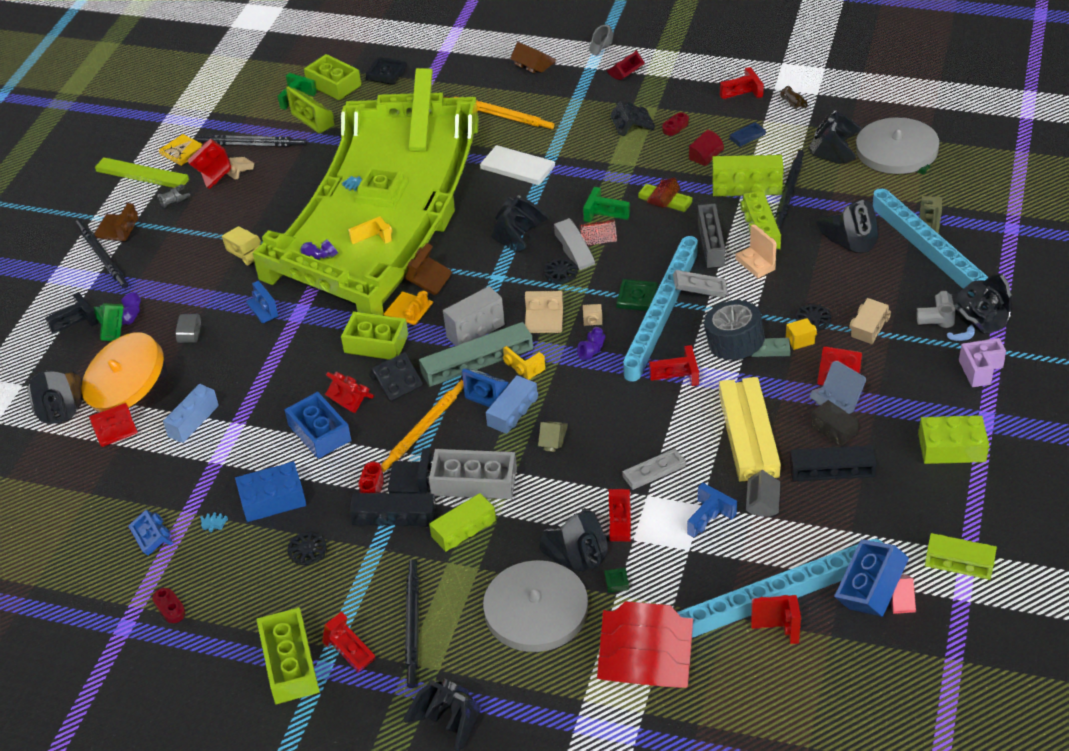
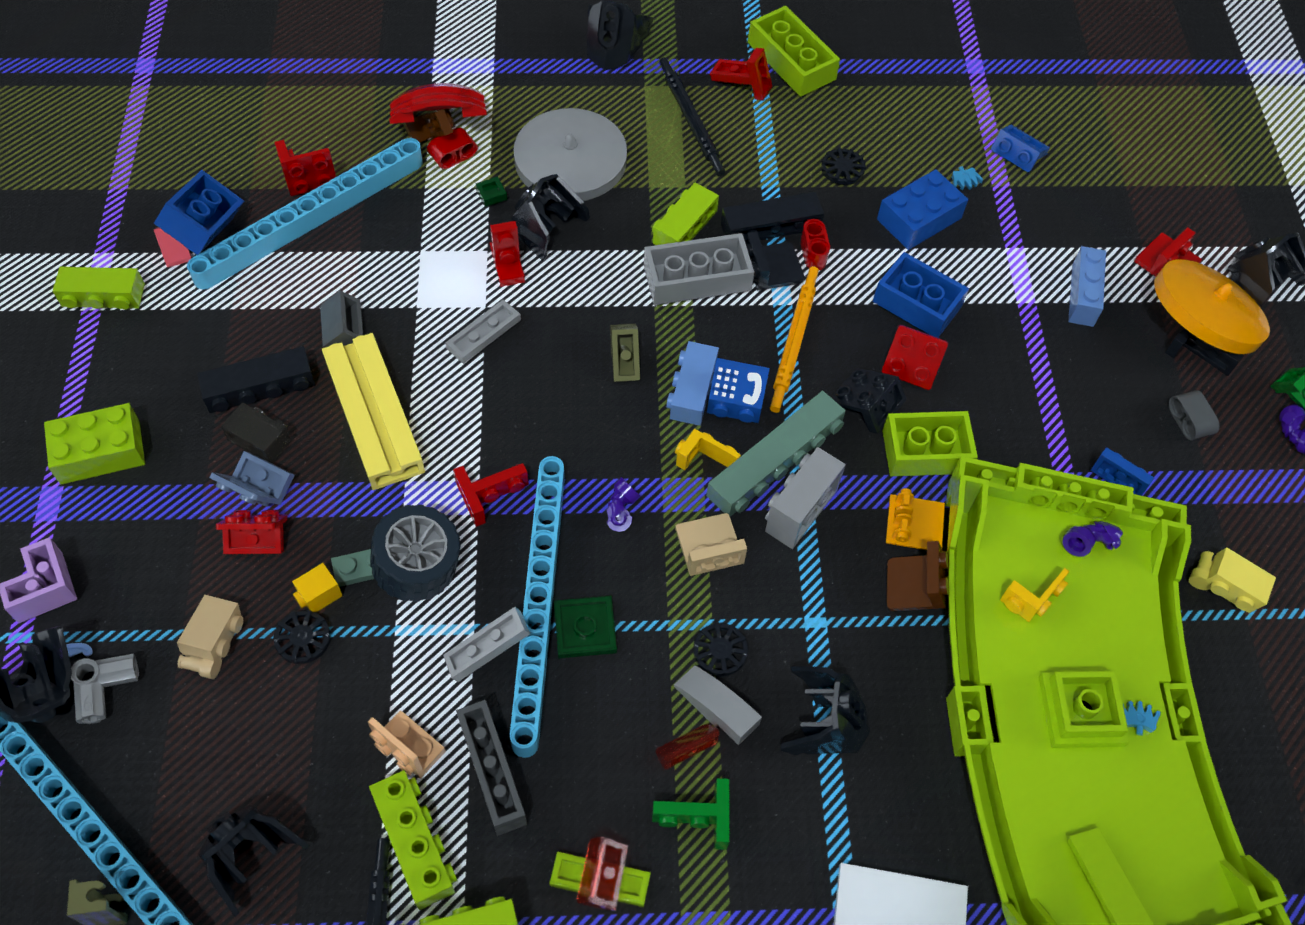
camera: 155 degrees right, 15 degrees up
dark red plate [152,588,186,623] -> none
tan bracket [583,304,602,326] -> none
blue bracket [687,482,737,538] -> none

